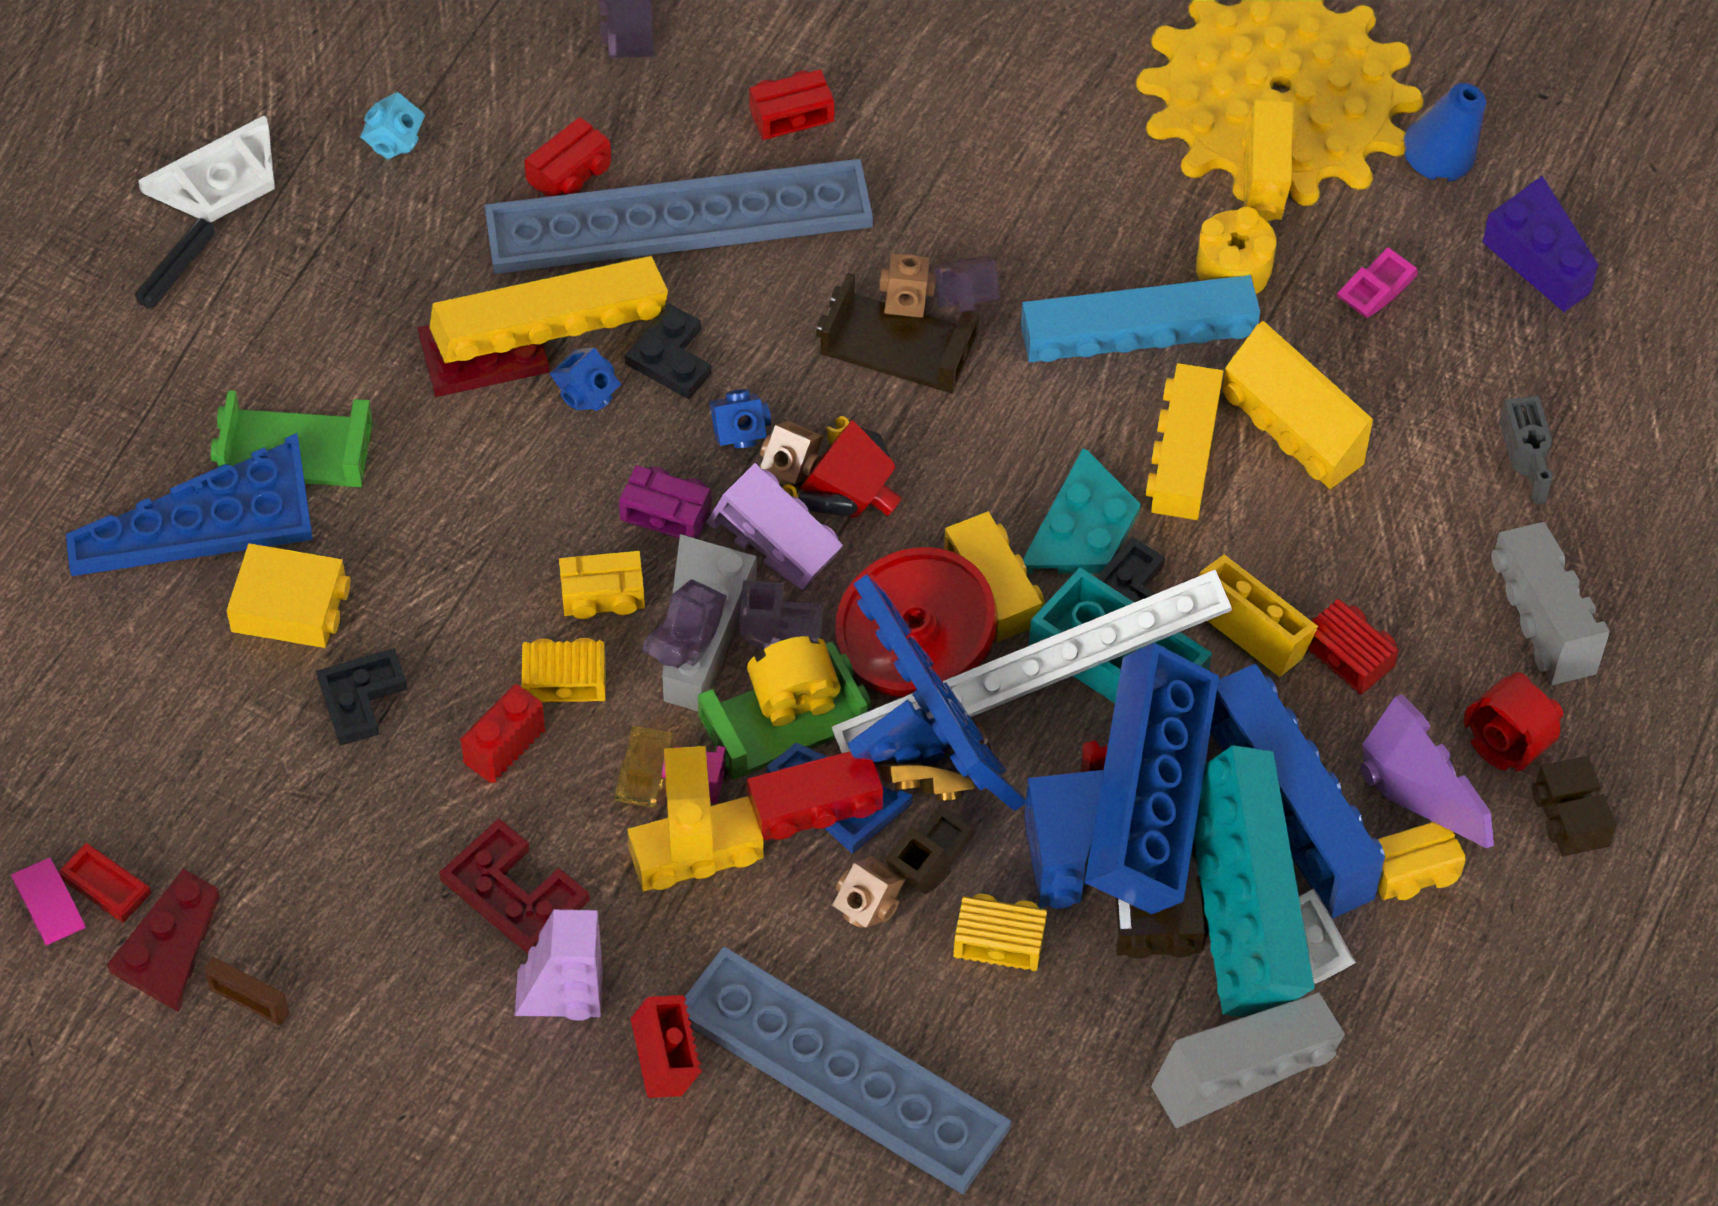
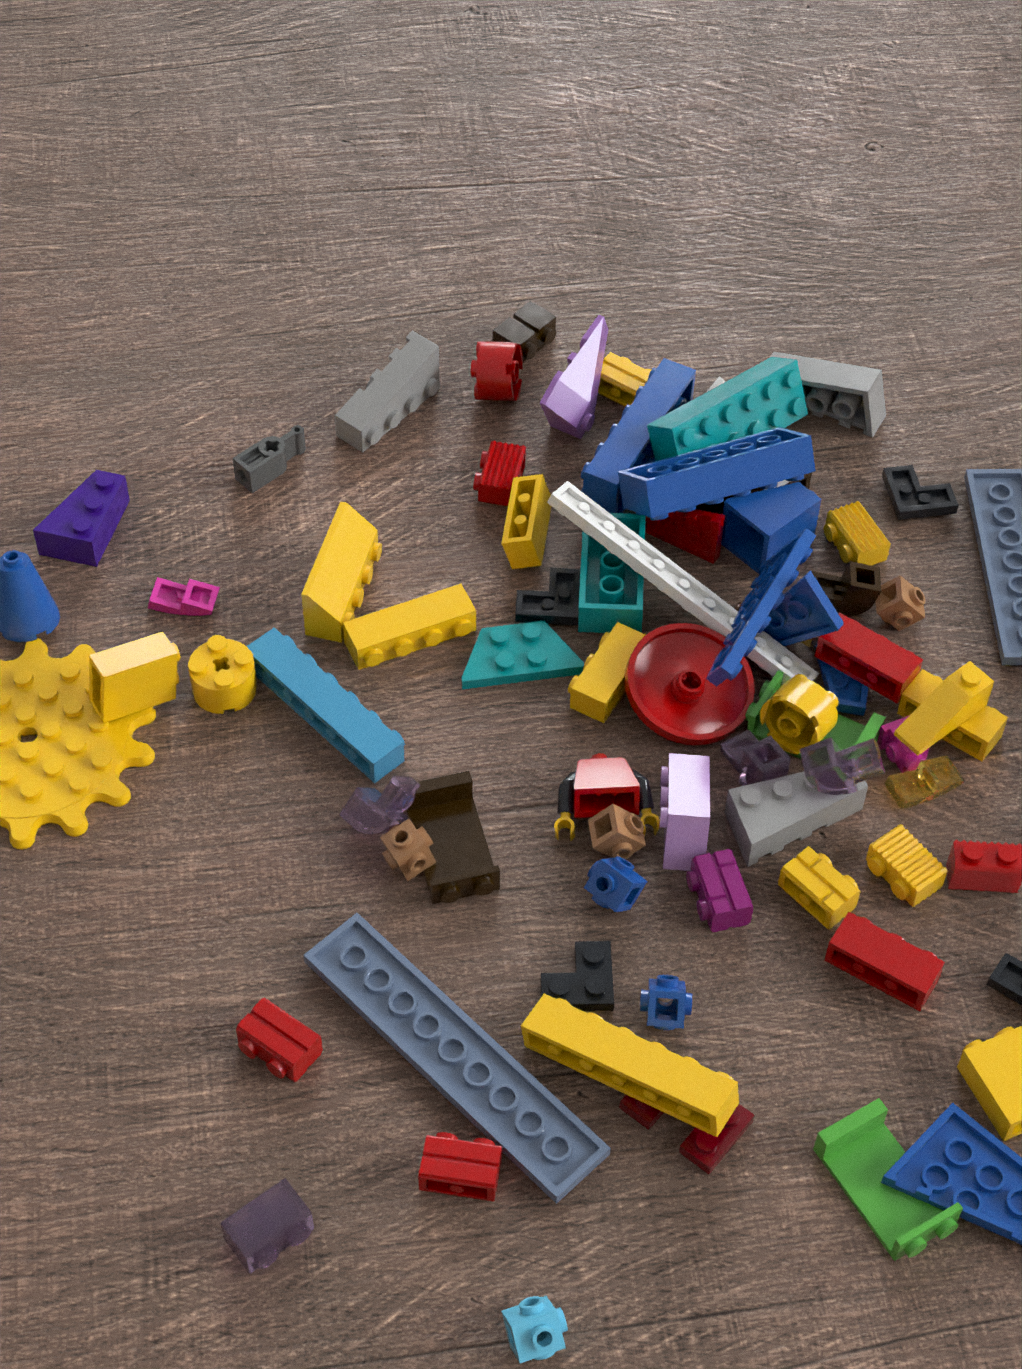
camera: 125 degrees left, 5 degrees down
none -> red brick [824,912,945,1011]
none -> black plate [882,465,959,520]

